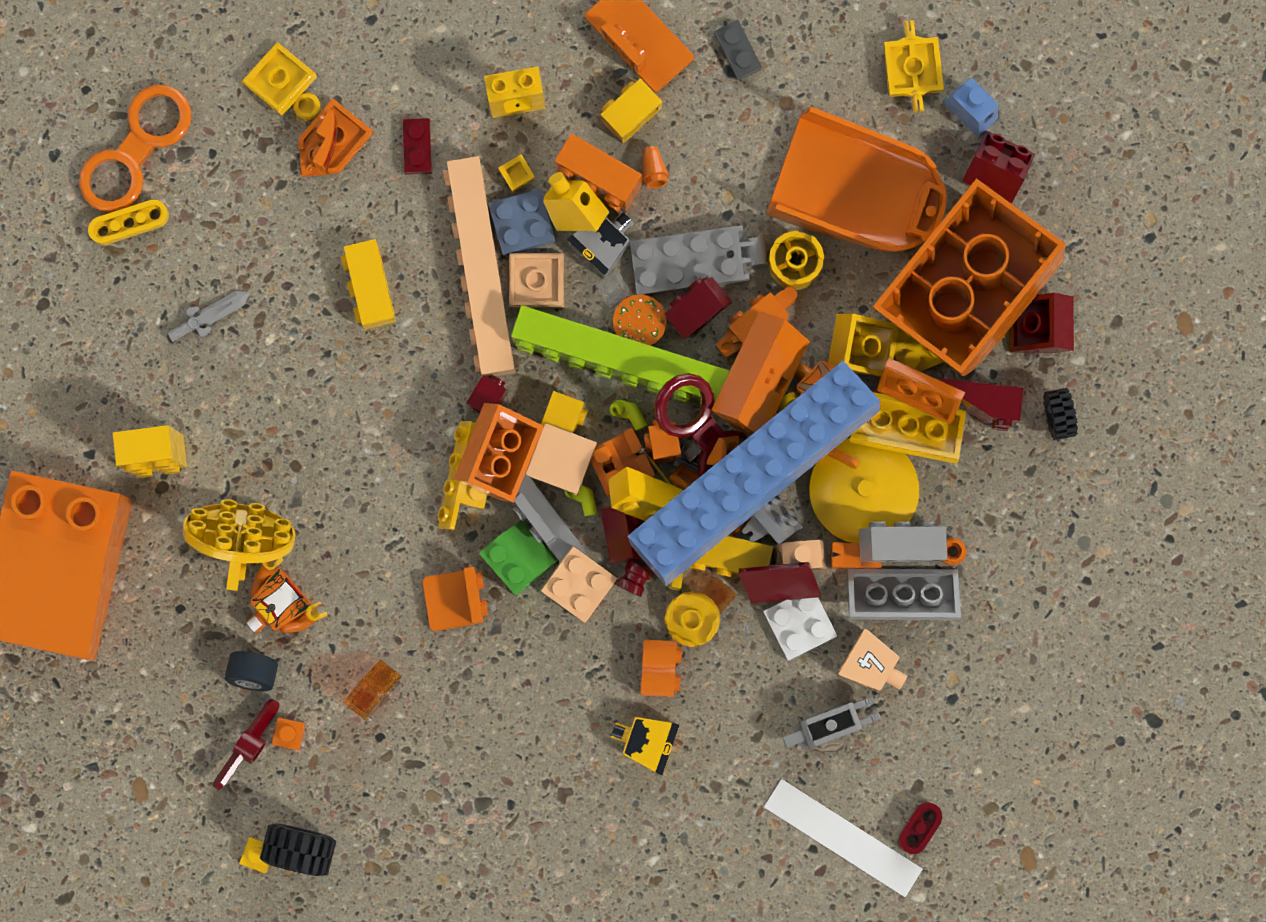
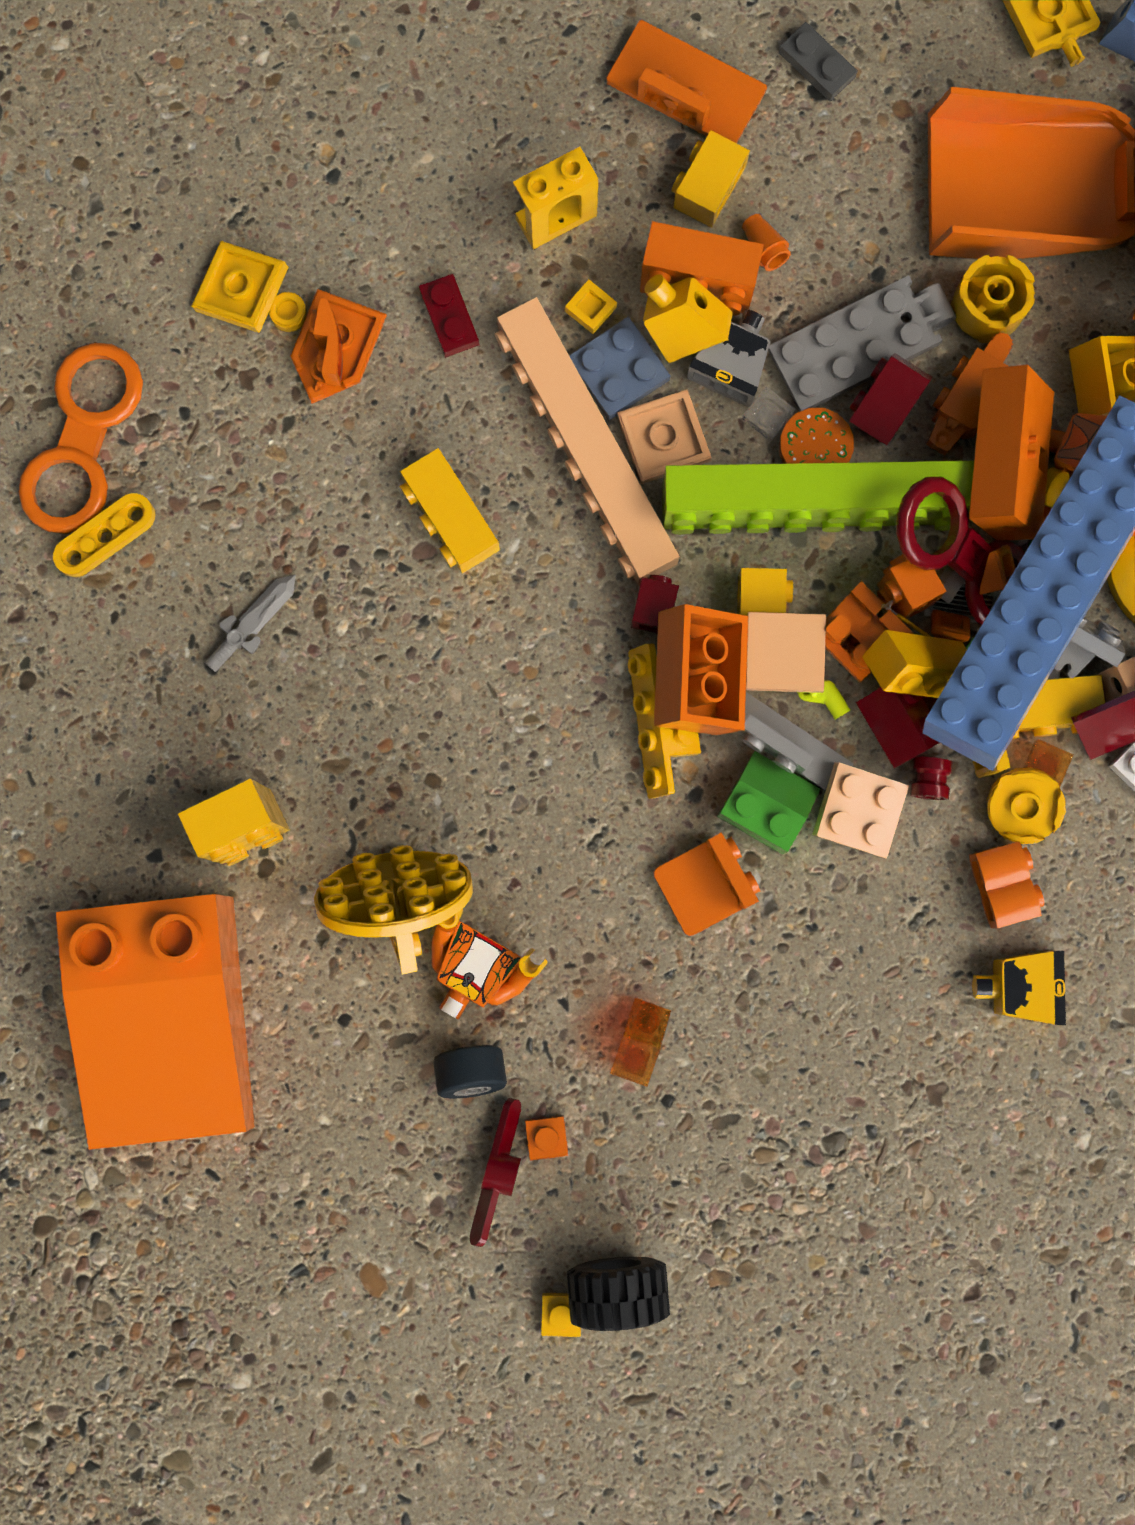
camera: 20 degrees left, 0 degrees up
neon yellow arm [609,400,648,431] -> none

